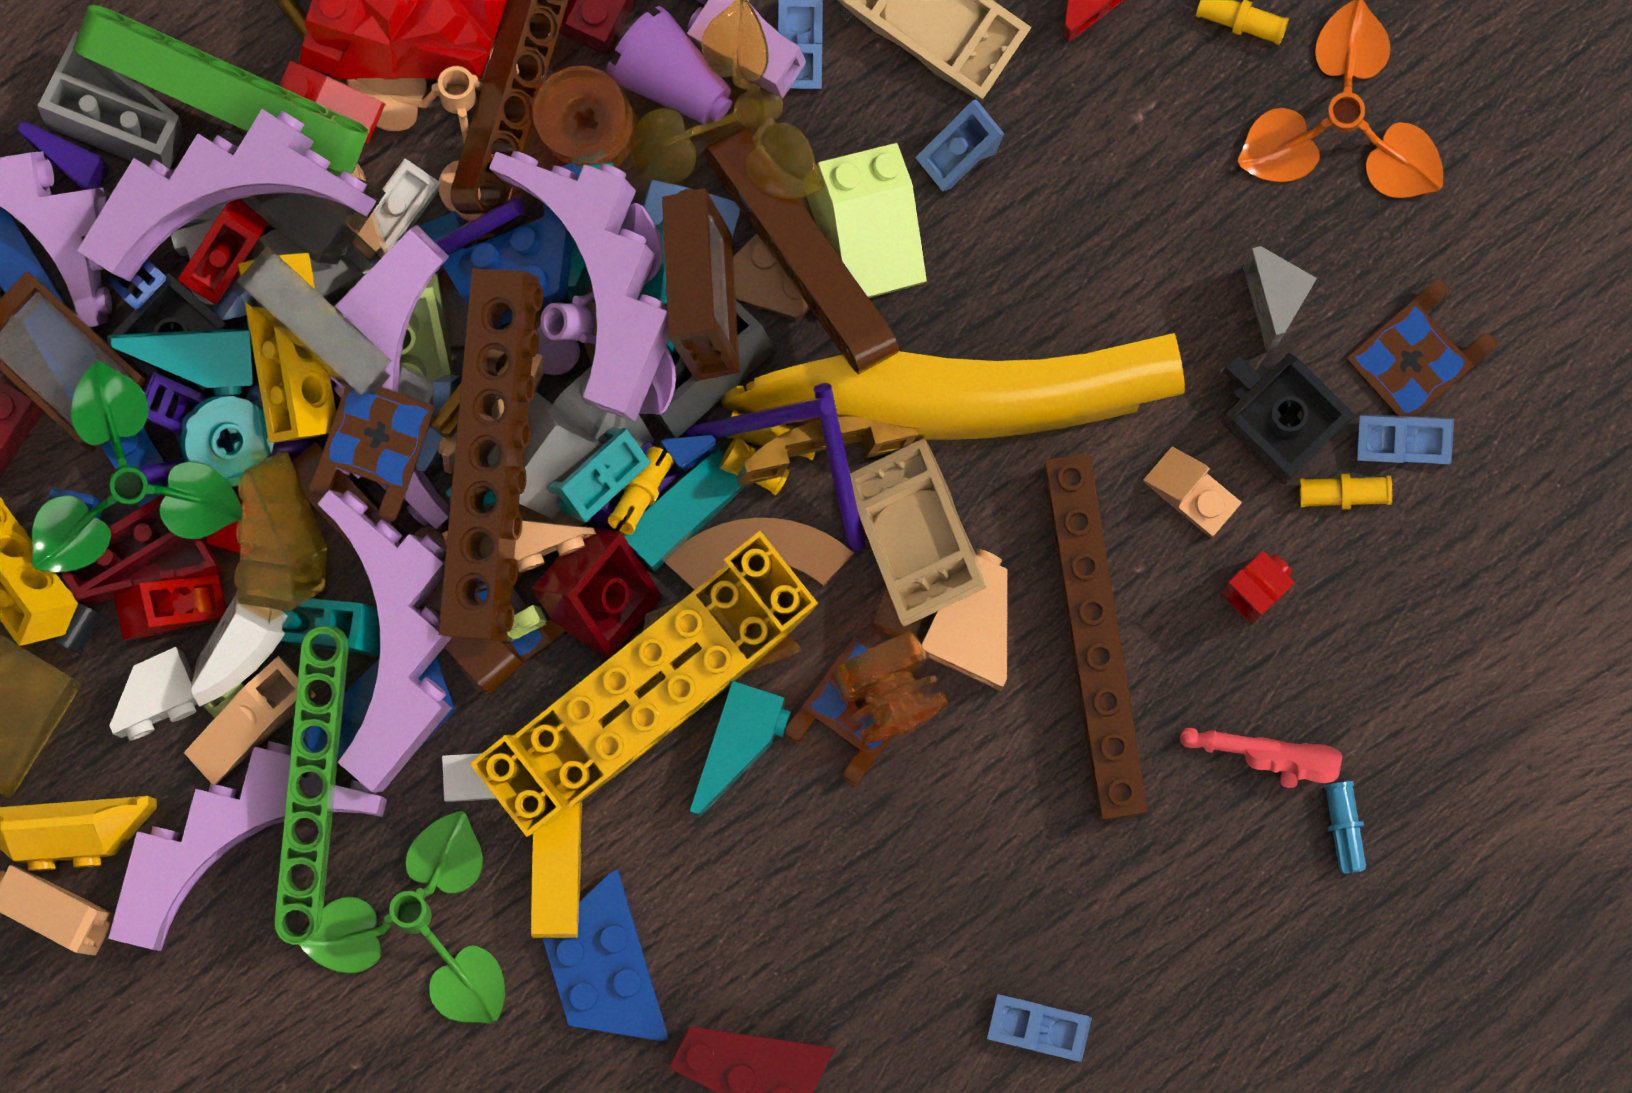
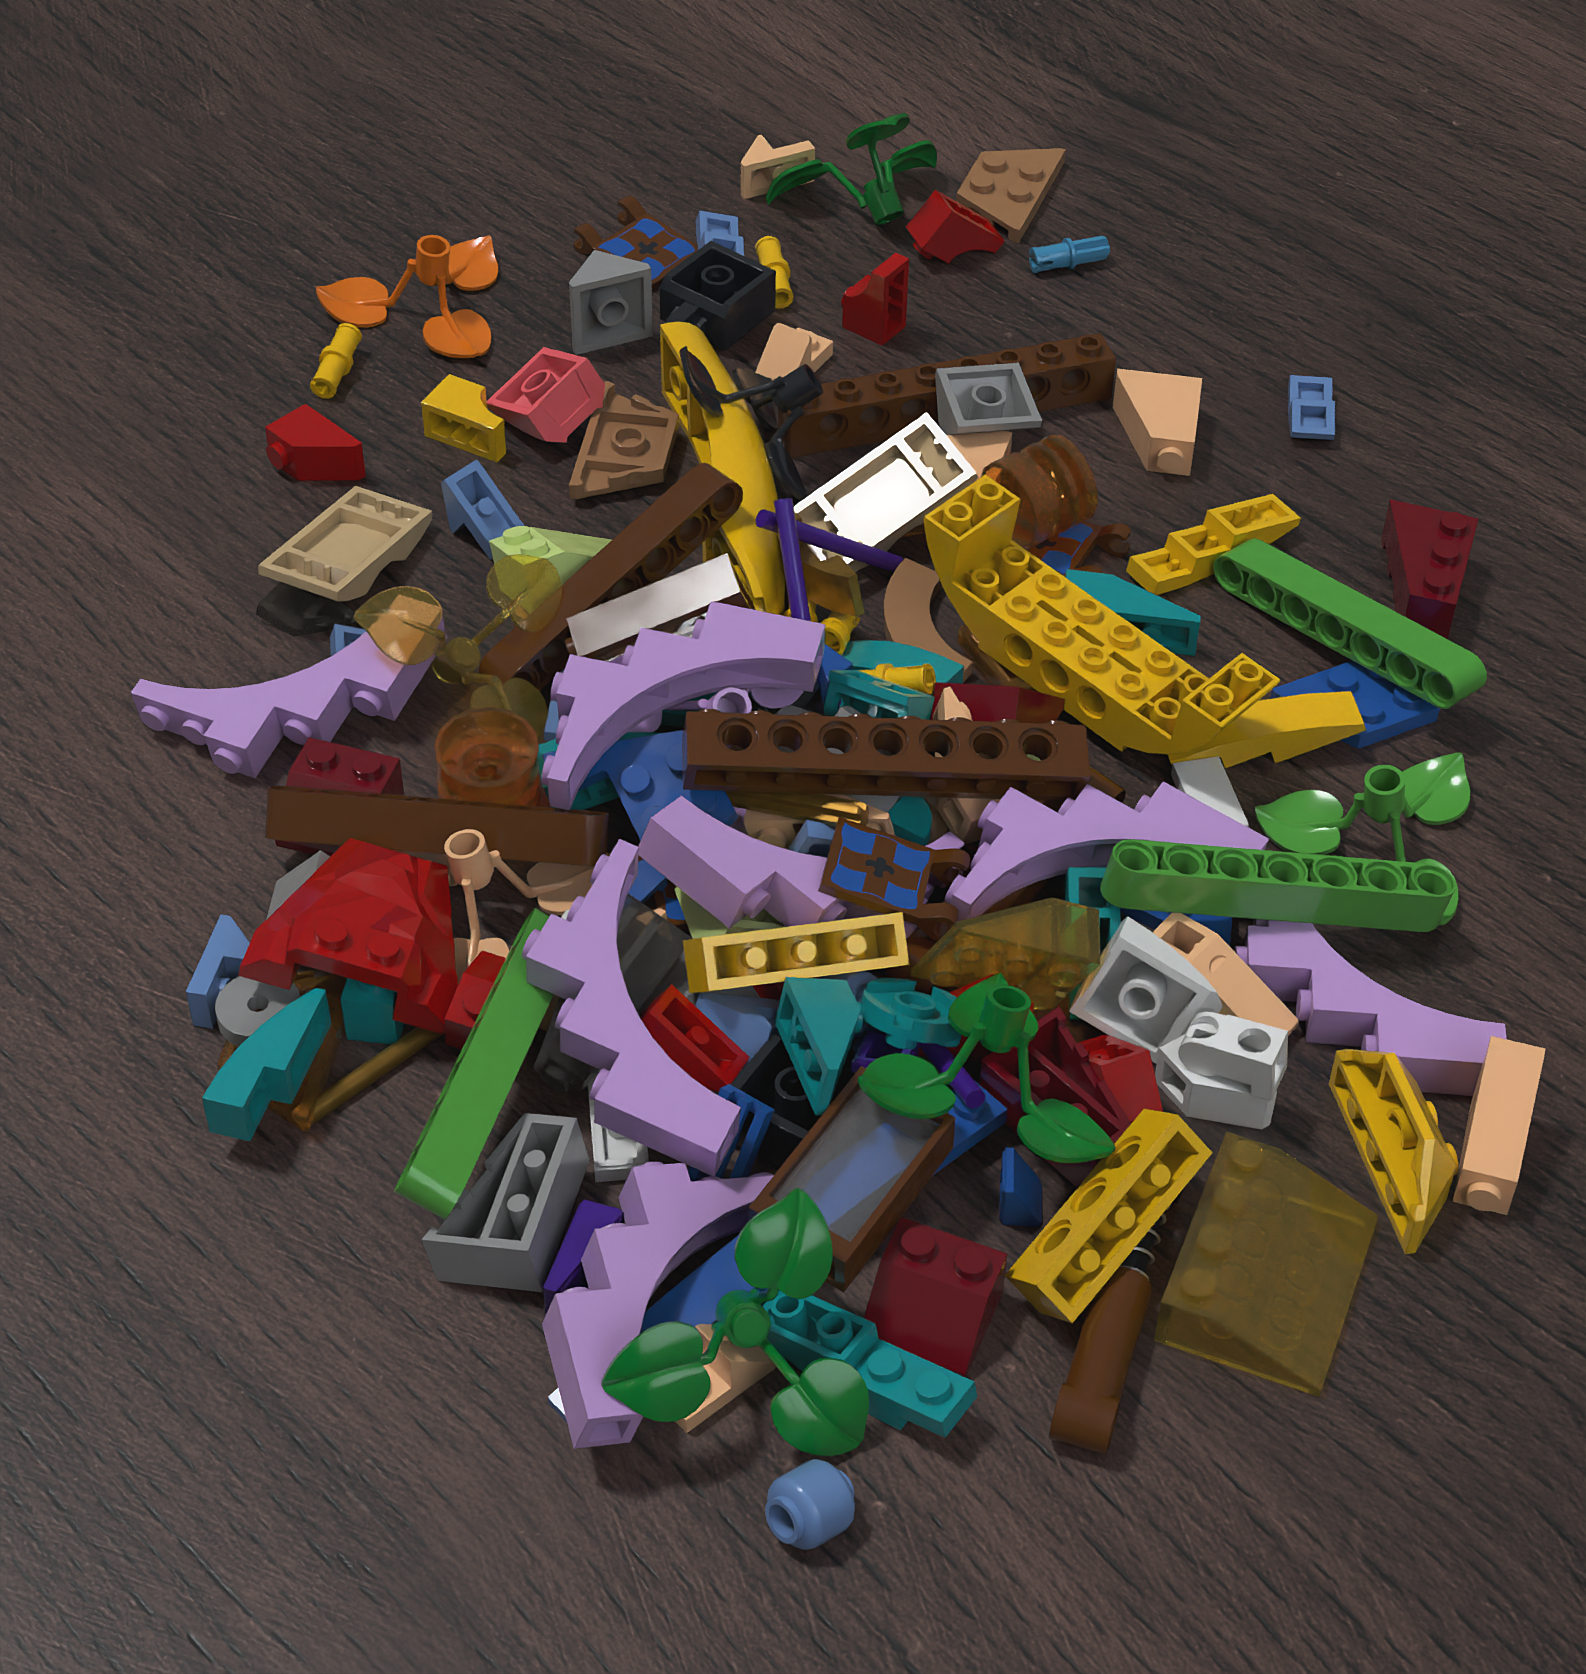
camera: 105 degrees left, 35 degrees down
clear smoke slope [231,246,392,398] -> none
dark purple bar [434,197,524,255] -> none
medium lavender cone [606,6,732,124] -> none
coral piece [1180,728,1342,788] -> none
none -> yellow arch [421,374,506,462]
none -> coral slope [487,347,605,443]
none -> medium nougat wing [569,381,679,499]
none -> black plant [679,346,823,501]
none -> light nougat slope [741,135,815,199]
none -> green plant [766,113,937,225]
none -> red arch [906,189,1005,264]
none -> light grey slope [935,363,1042,435]
none -> medium nougat wing [956,148,1066,243]
none -> light nougat slope [1113,368,1202,476]
none -> yellow slope [1126,494,1301,595]
none -> white leg [1178,1011,1288,1101]
none -> bright green beam [1213,538,1487,709]

